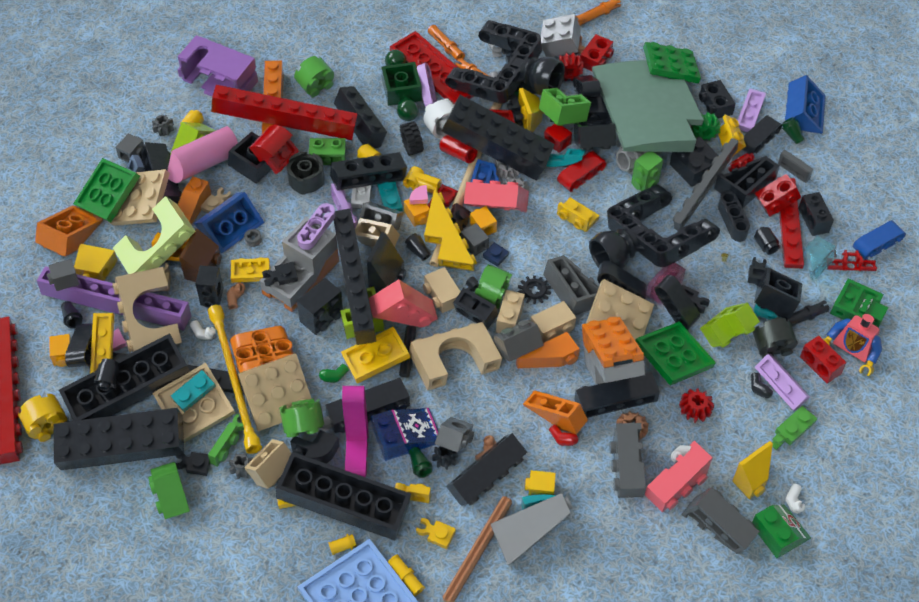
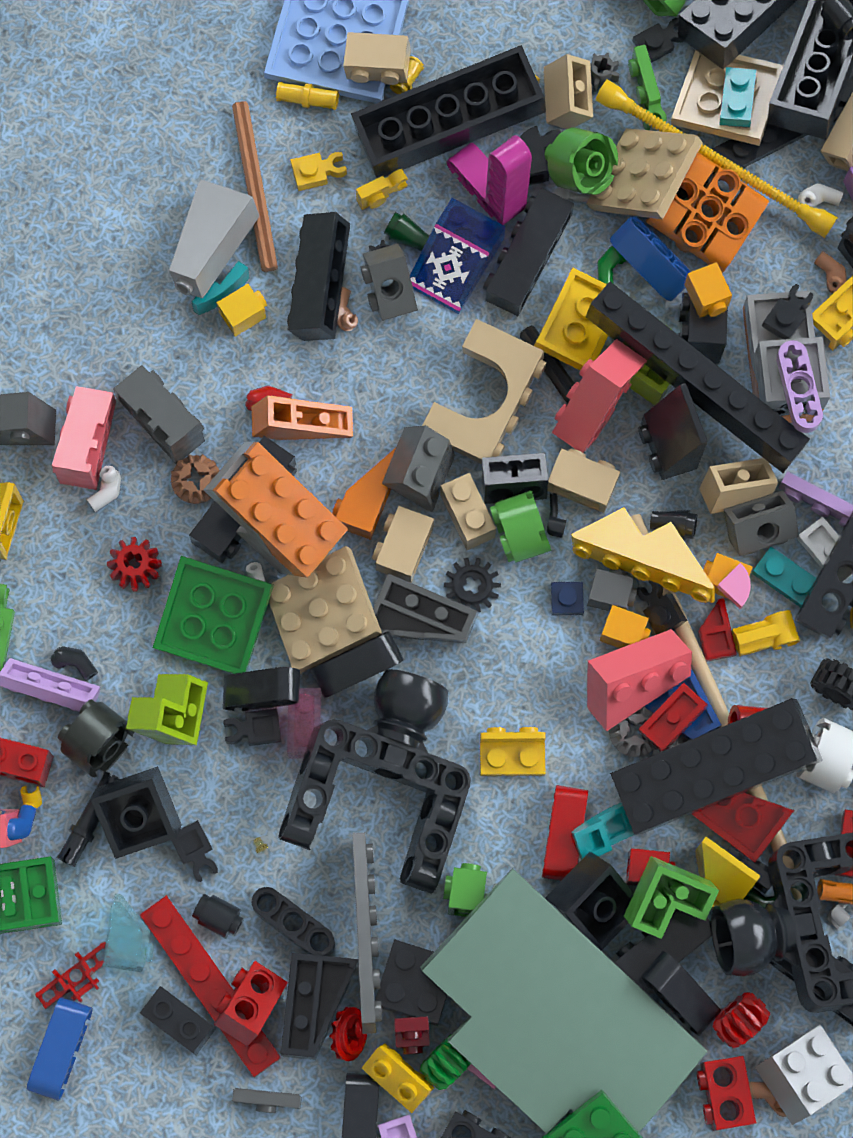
camera: 140 degrees right, 20 degrees up
none -> tan brick [343,32,411,85]
none -> dark red slope [394,1016,430,1055]
none -> blue beam [610,216,691,301]
none -> red plate [639,683,708,752]
none -> light orange brick [684,262,732,318]

